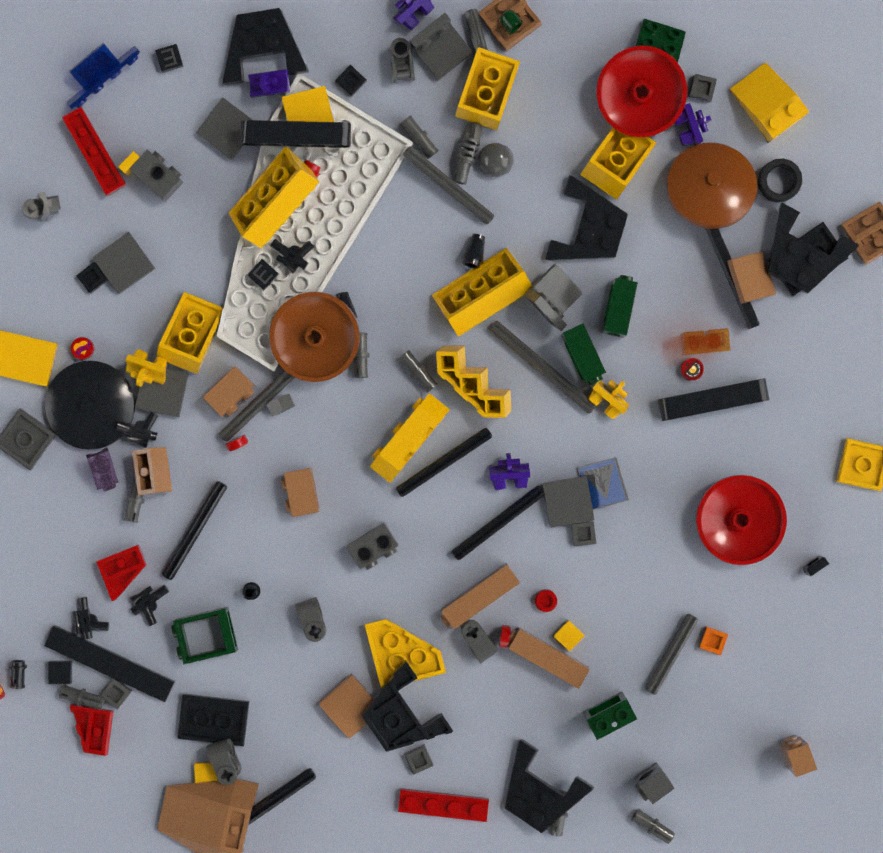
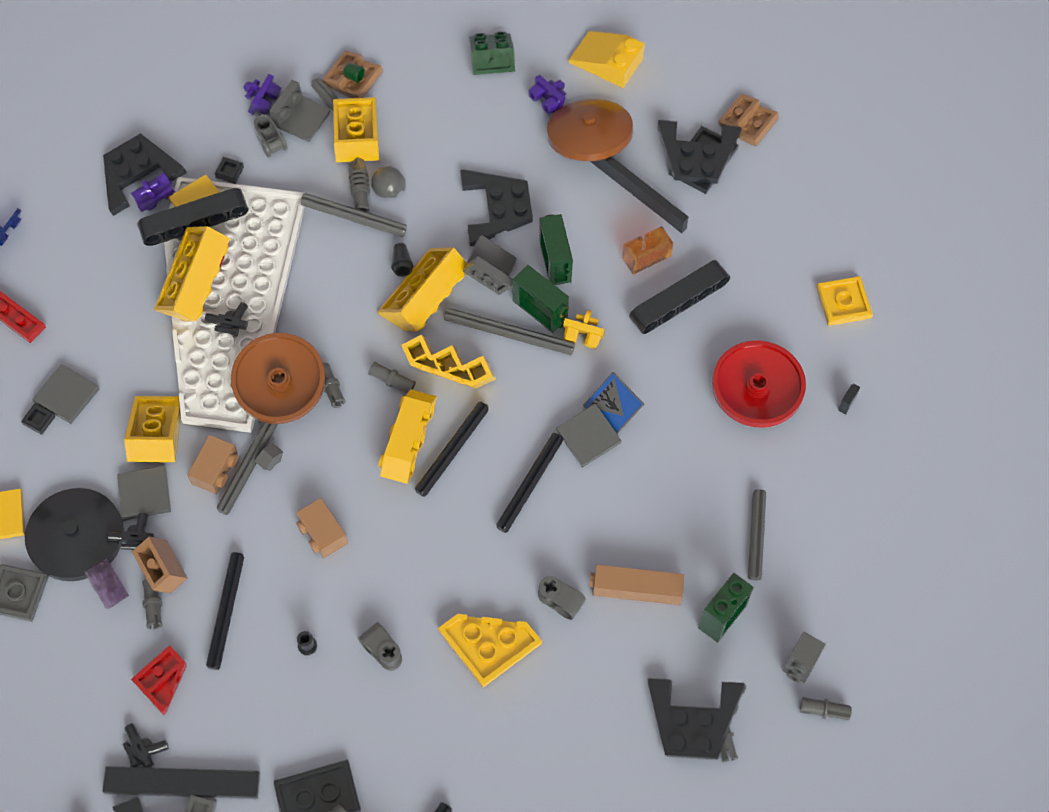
camera: 25 degrees left, 25 degrees down
red tile [71,337,95,360] -> none
yellow tile [118,151,140,176] -> none
yellow hips [126,349,167,387] -> none
dark grey brick [130,149,183,202] -> none
black piece [130,585,169,626] -> none
black tile [155,44,184,73] -> none
dark green window [171,607,239,665] -> none
dark grey tile [196,97,252,160] -> none
red tile [225,434,249,452] -> none
black tile [248,259,279,291] -> none
medium nougat slope [318,673,373,739] -> none
dark grey brick [346,522,399,570] -> none
black wing [361,660,453,752] -> none
red plate [398,788,489,822] -> none
dark grey pin [400,115,439,159] -> none
dark grey tile [404,744,434,775] -> none
medium nougat brick [440,563,520,629] -> none
dark purple hips [489,453,531,490] -> none
red tile [499,625,511,648] -> none
red tile [535,589,557,612] -> none
yellow tile [553,619,585,652] -> none
dark grey tile [571,521,597,546] -> none
yellow slope [580,128,657,200] -> none
red dish [596,46,687,137] -> none
tile [681,358,704,381] -> none
dark grey tile [689,74,717,102] -> none
orange tile [699,626,728,655] -> none
medium nougat slope [727,252,776,304] -> none
black tyre [758,158,803,203] -> none
medium nougat brick [779,735,818,777] -> none

